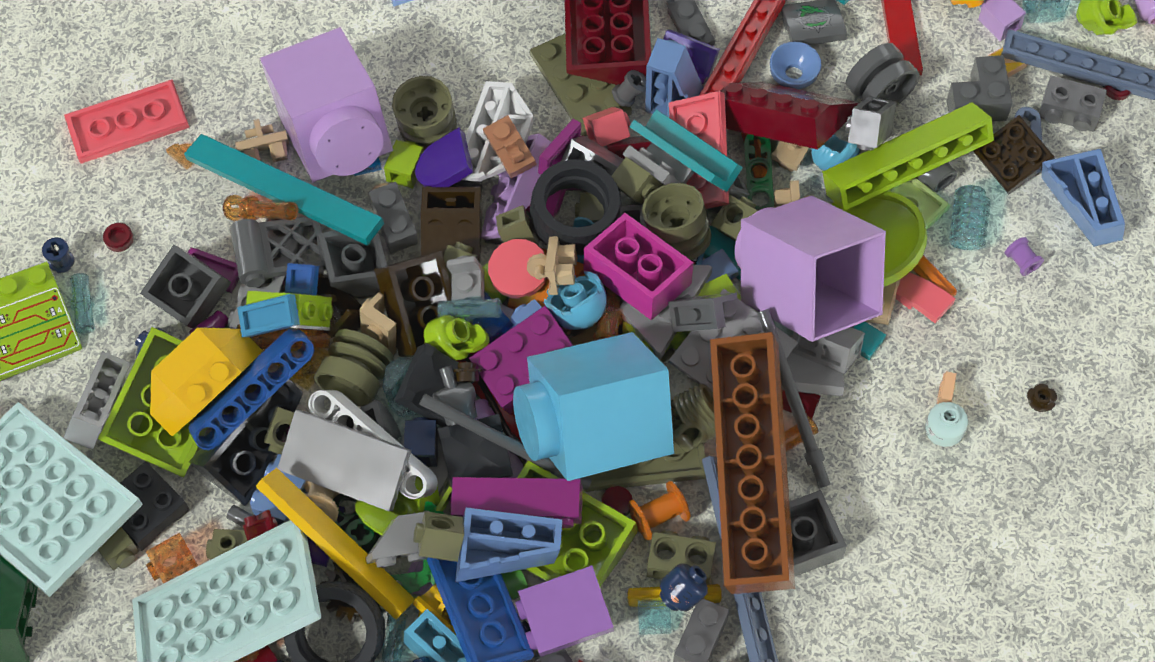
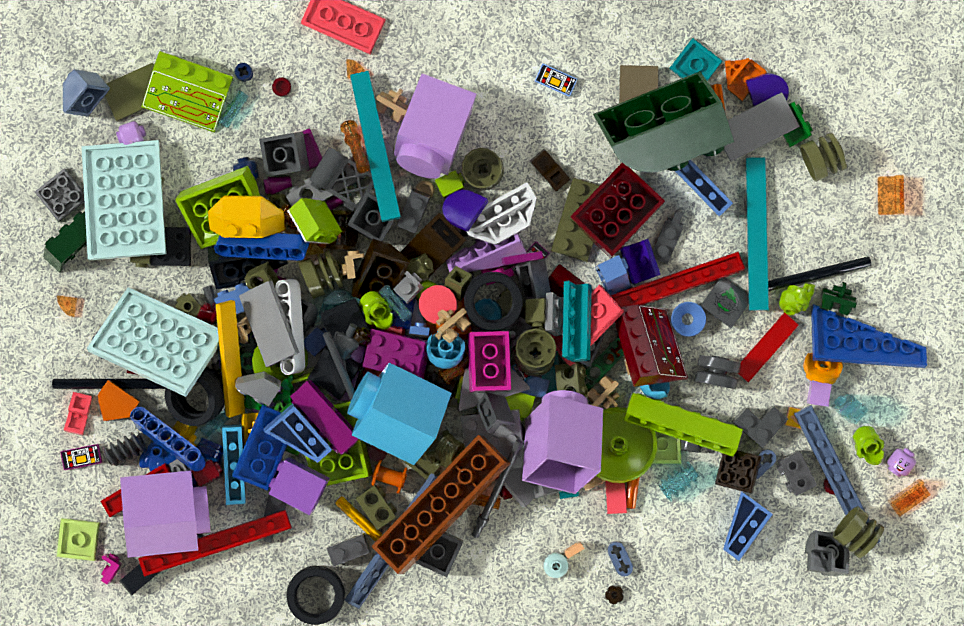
camera: 40 degrees right, 25 degrees up
light grey brick [63,351,131,450] -> none
clear orange brick [145,532,198,583] -> none
dark azure tile [237,294,300,337] -> none
blue tile [285,263,319,296] -> none
olive brick [413,511,464,562] -> none
nougat plate [483,115,537,179] -> none
coral brick [582,107,630,147] -> none
dark grey bush [612,70,646,107] -> none
clear light blue tile [638,600,671,635] -> none
dark blue head [660,563,708,612] -> none
flat silver brick [846,97,897,150] -> none
medium lavender bush [1004,237,1044,276] -> none
none -> dark brown slope [530,149,571,192]
none -> sand blue beam [607,541,633,577]

